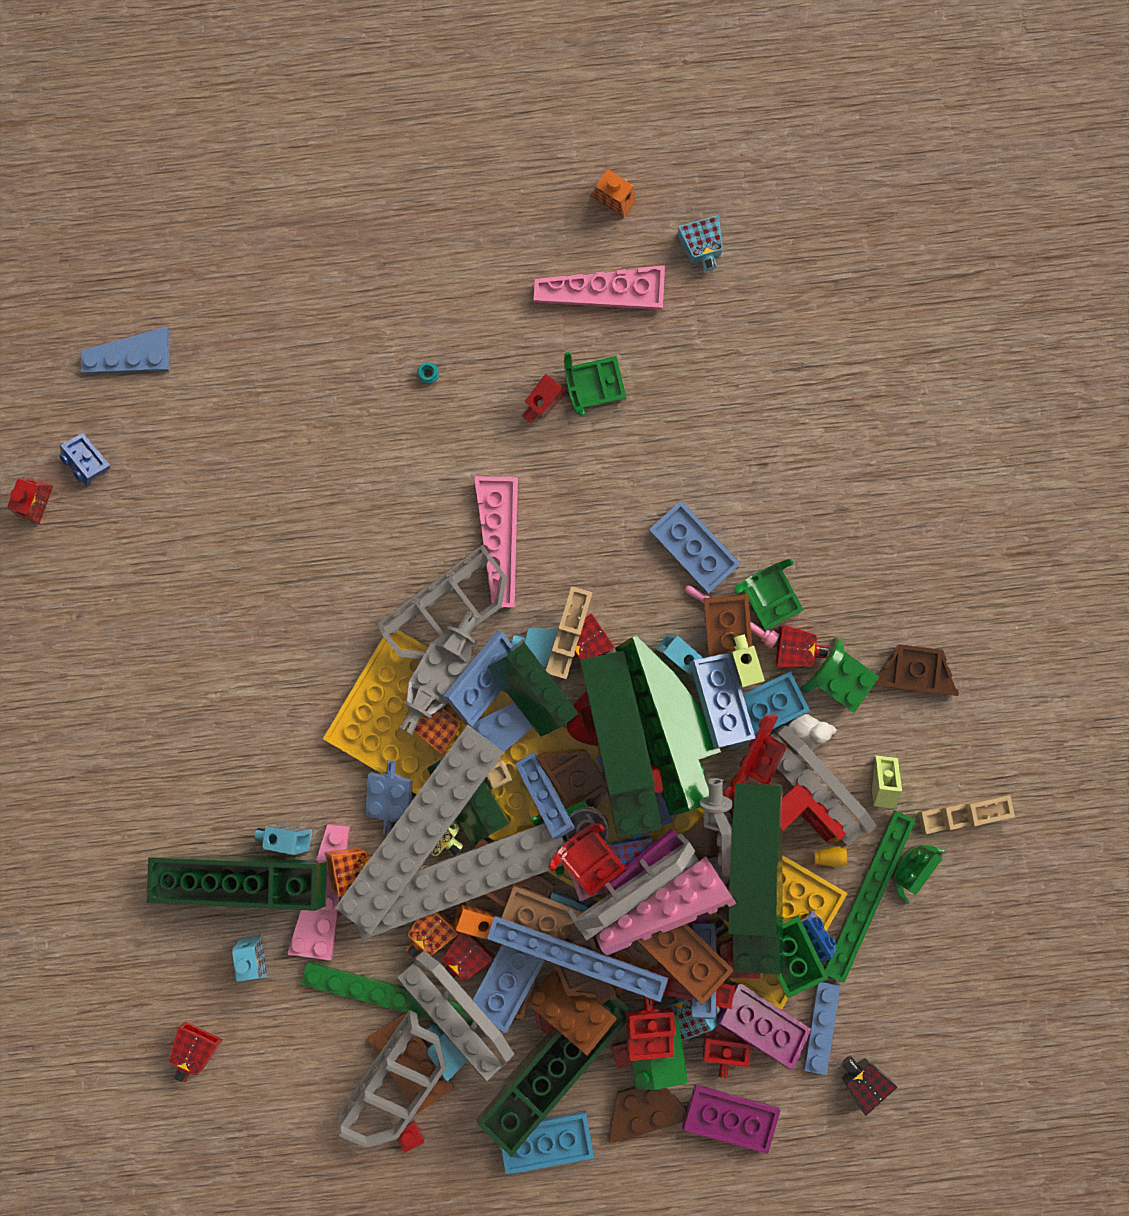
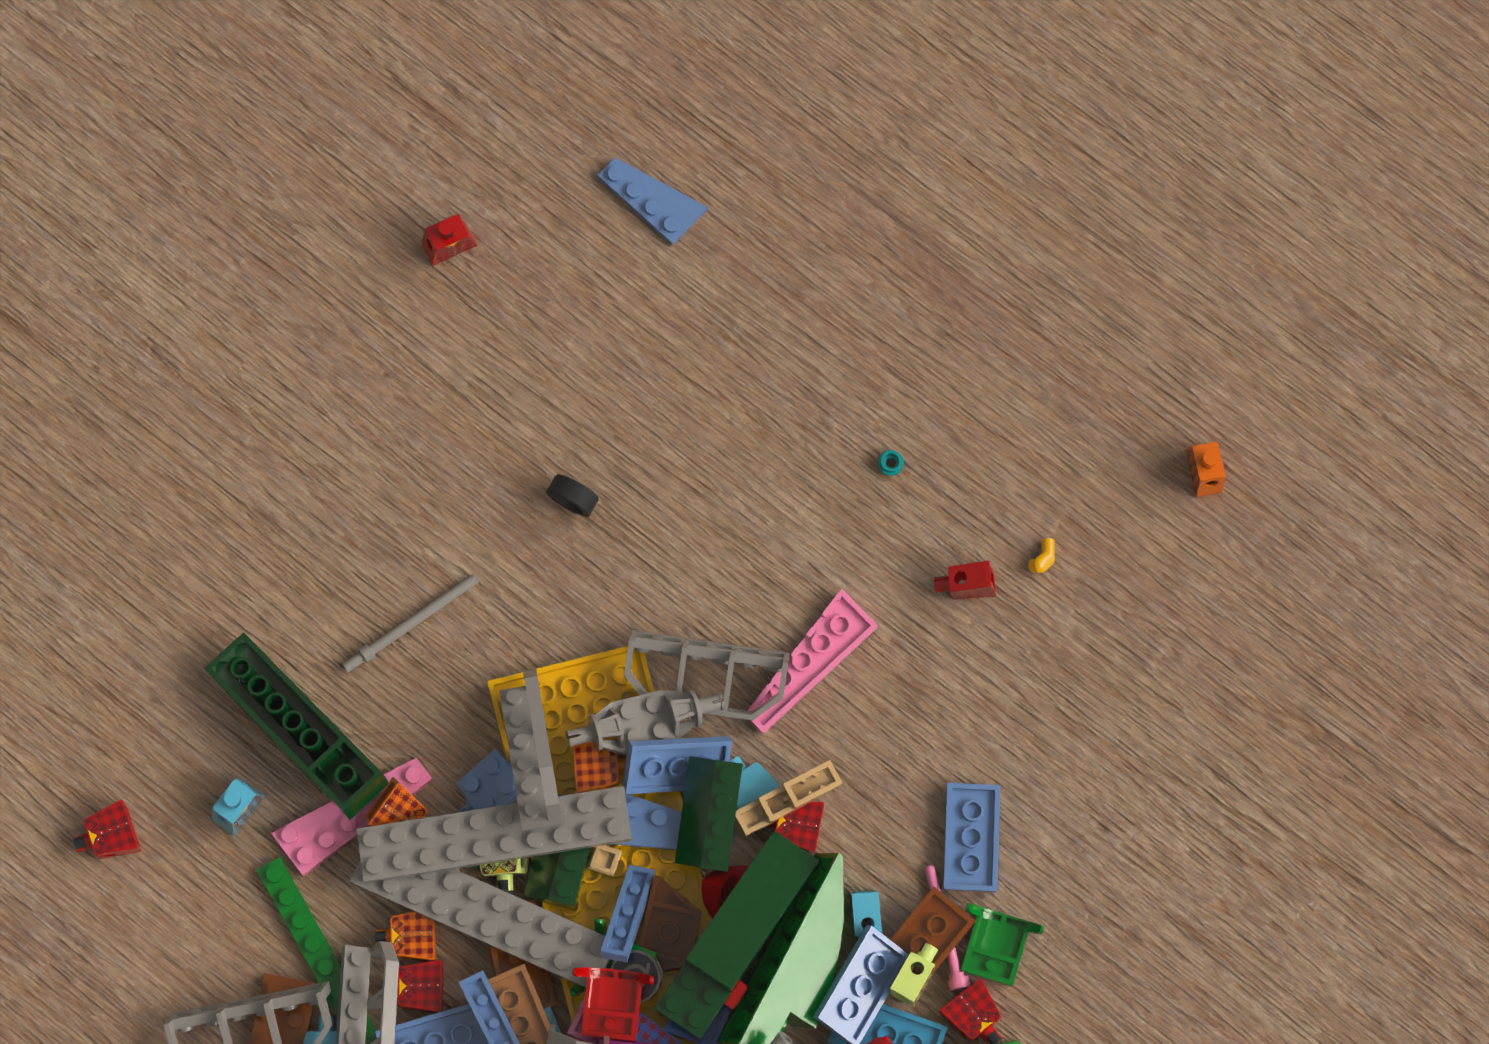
camera: 35 degrees right, 10 degrees down
bracket [59,433,110,487] -> none
medium azure torso [255,824,312,855] -> none
orange torso [453,902,495,940] -> none
bright pink wing [533,266,665,310] -> none
green piece [564,352,627,416] -> none
torso [677,215,723,272] -> none
none -> light grey bar [342,574,479,673]
none -> light grey plate [500,669,563,831]
none -> black tyre [546,474,599,517]
none -> yellow arm [1028,538,1055,573]

